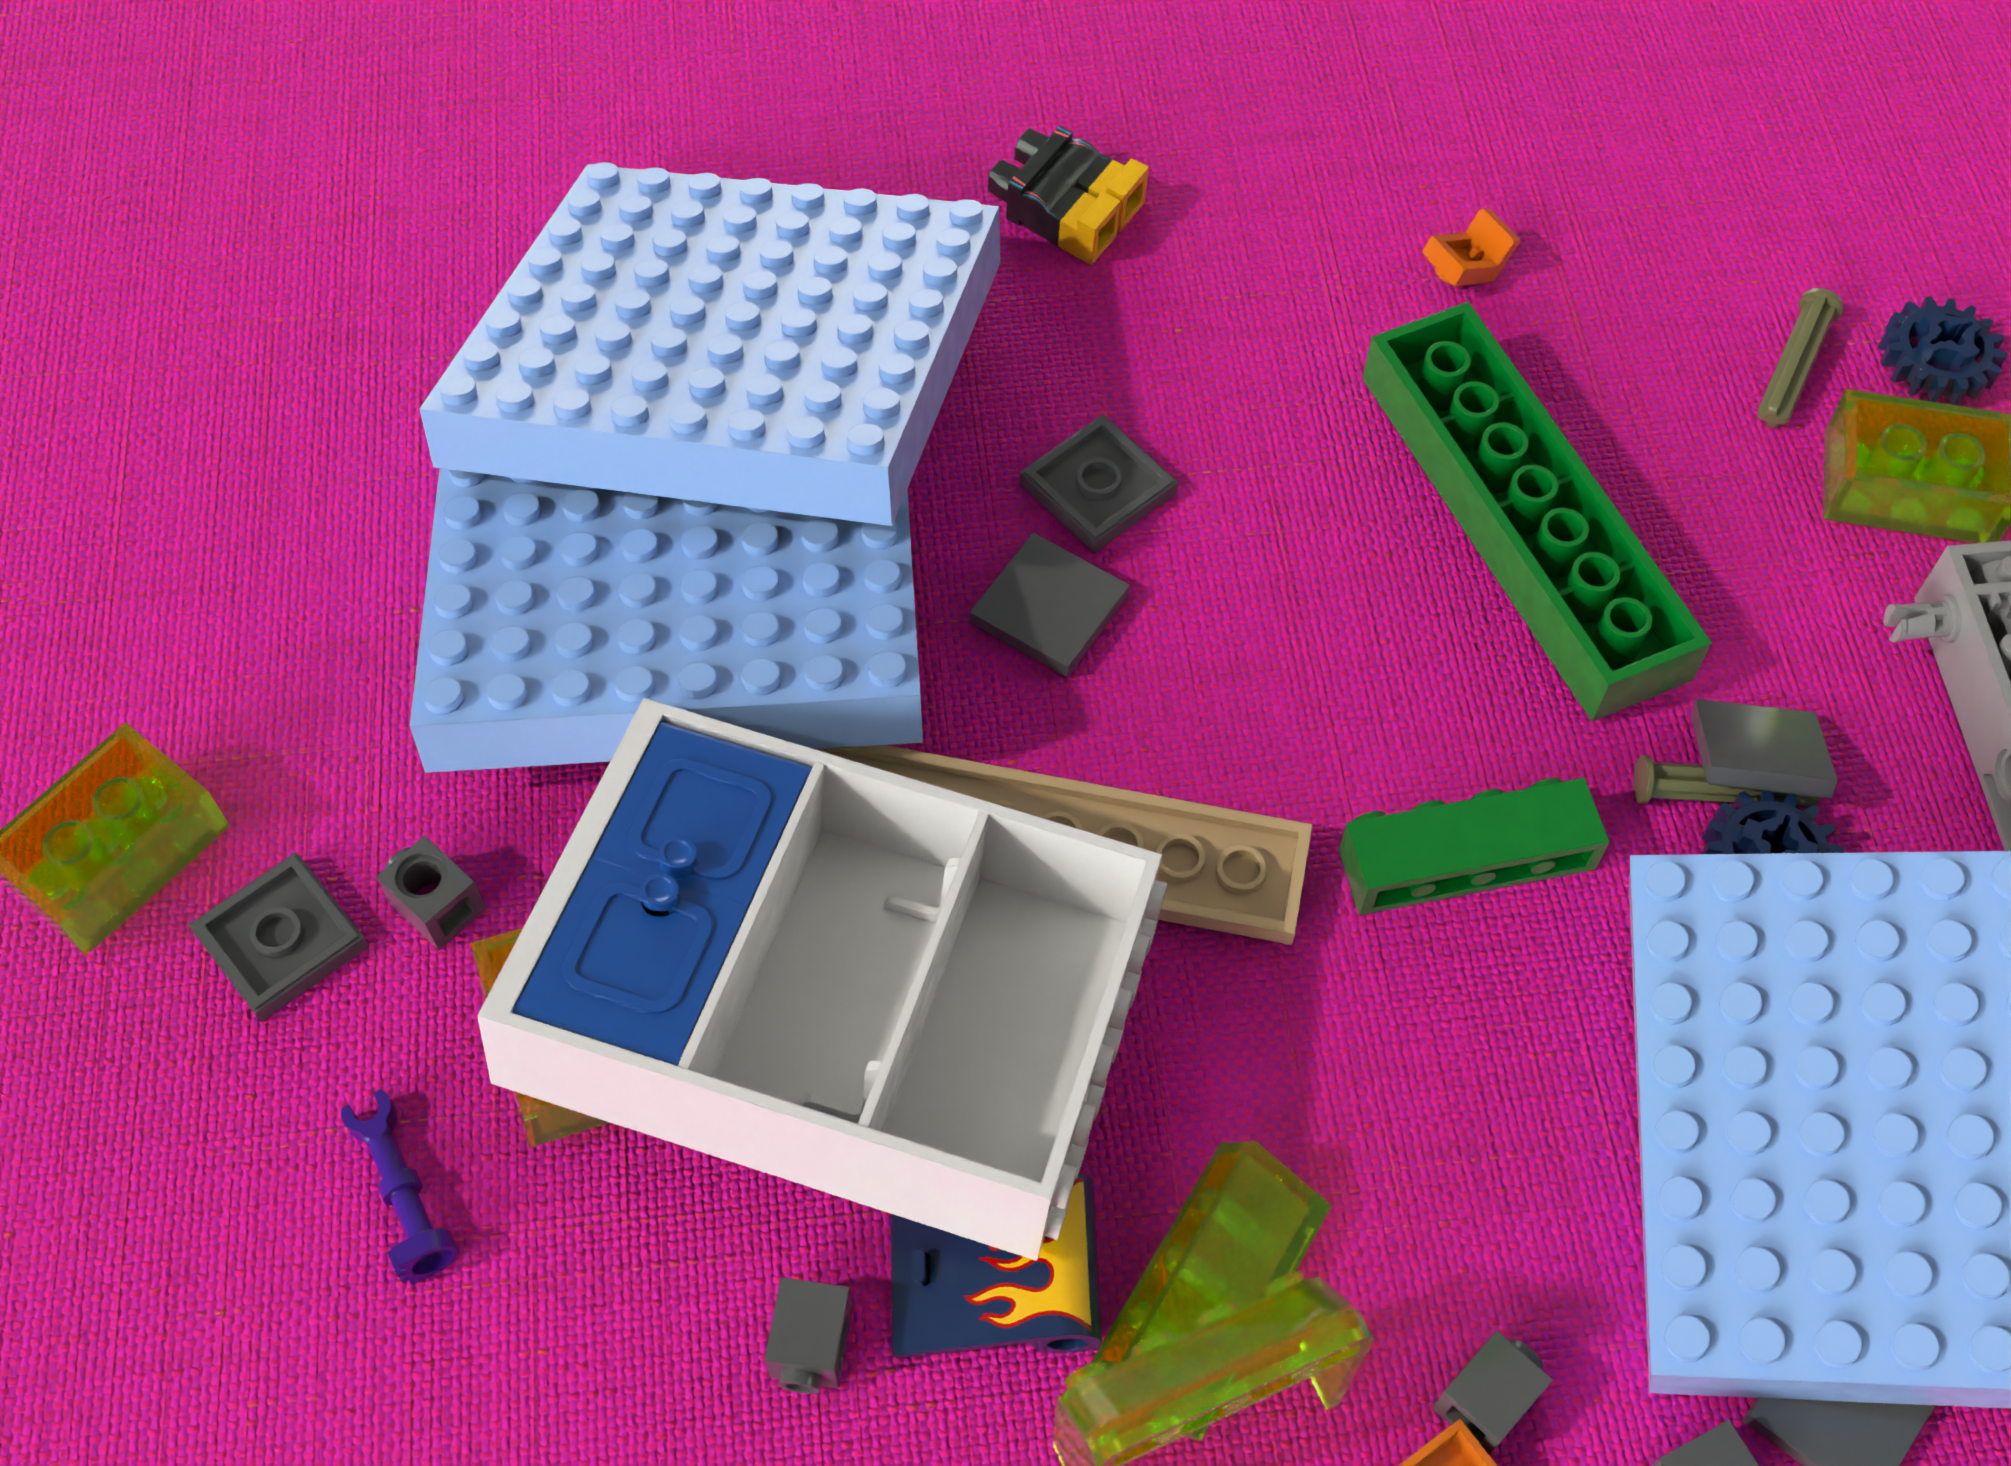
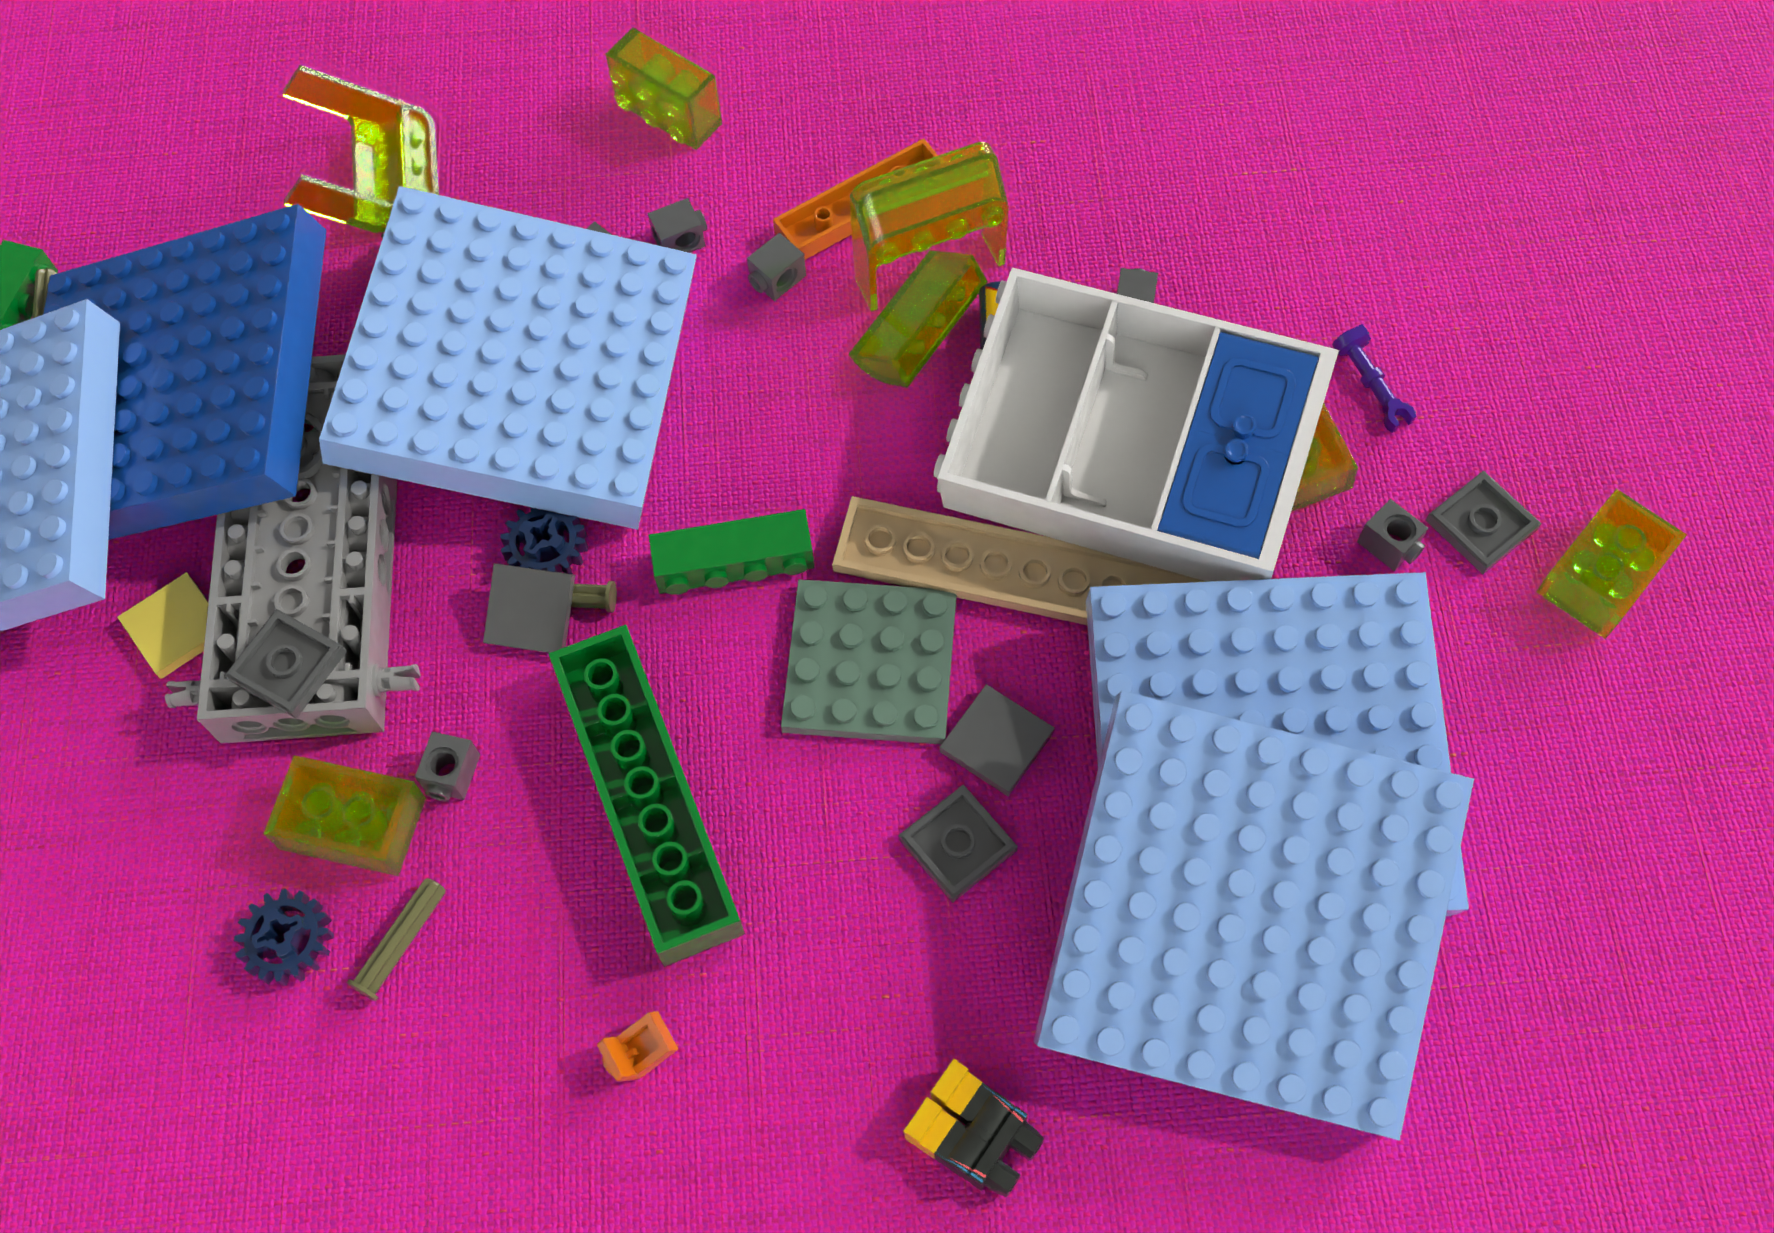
camera: 175 degrees left, 5 degrees up
none -> dark grey brick [415,731,480,801]
none -> sand green plate [781,579,956,745]

